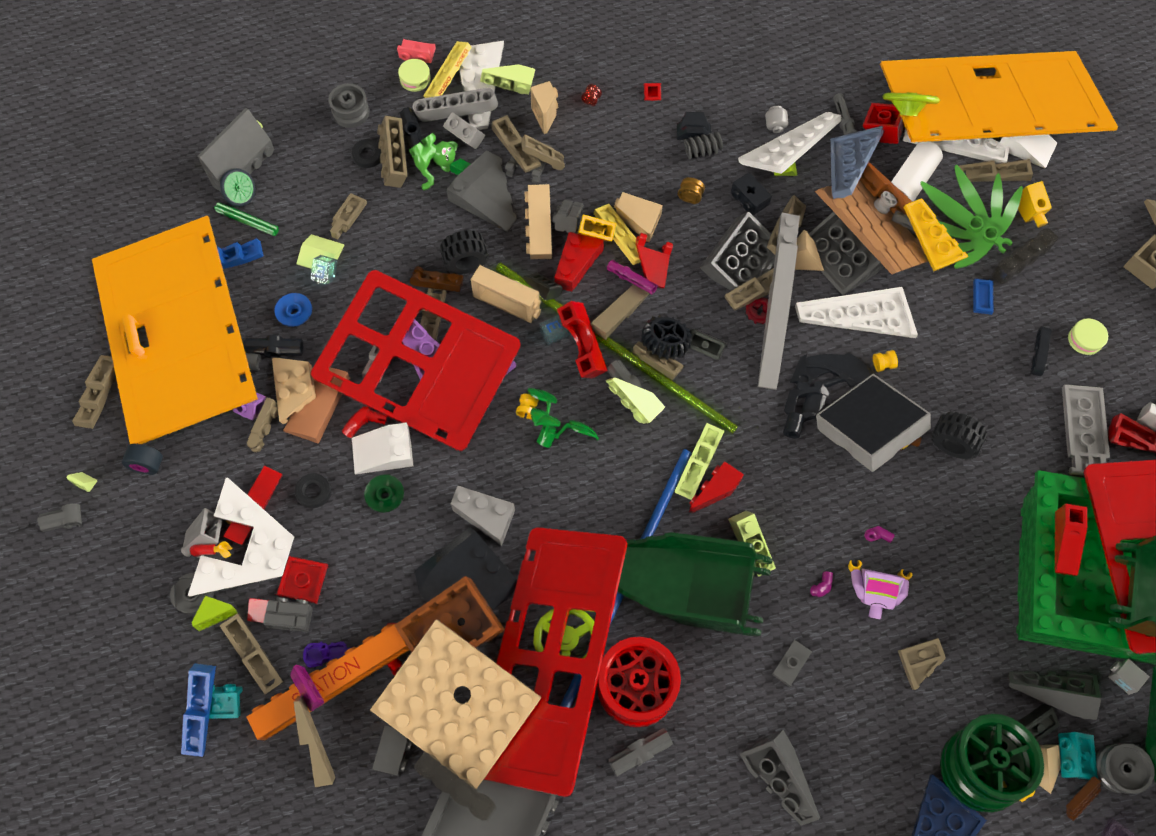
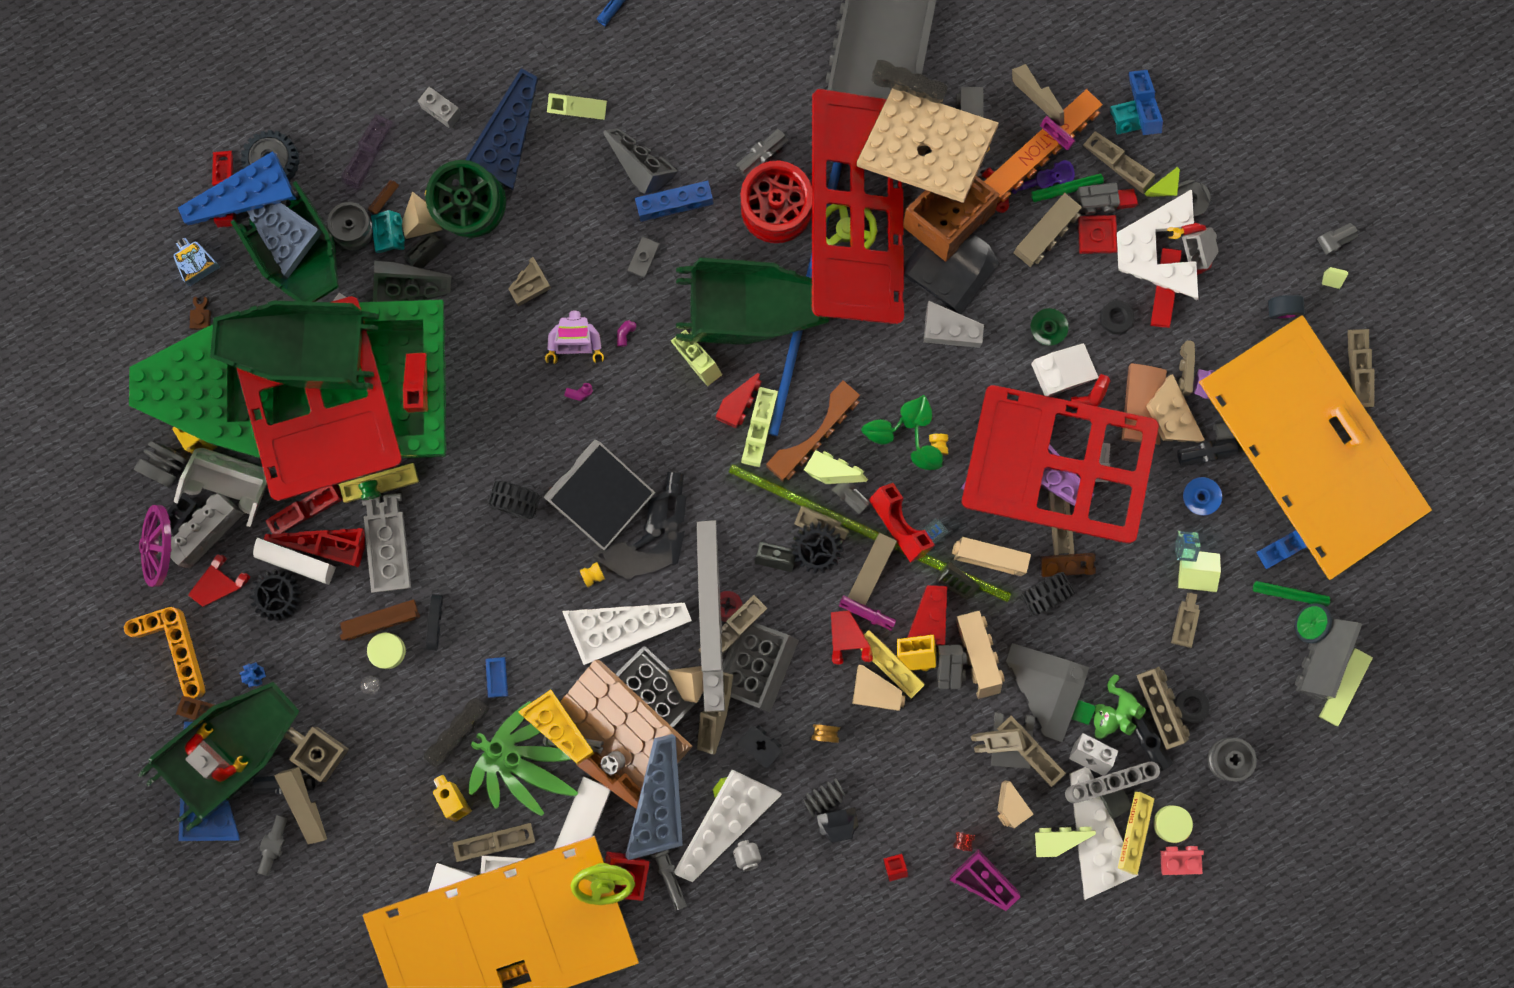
camera: 170 degrees right, 15 degrees up
none -> reddish brown fence [340,599,420,641]
none -> clear tile [360,675,381,695]
none -> blue brick [635,181,713,222]
none -> dark orange arch [766,380,860,481]
none -> magenta wedge [950,849,1020,911]
none -> dark tan brick [1014,193,1082,267]
none -> green axle [1031,174,1104,202]

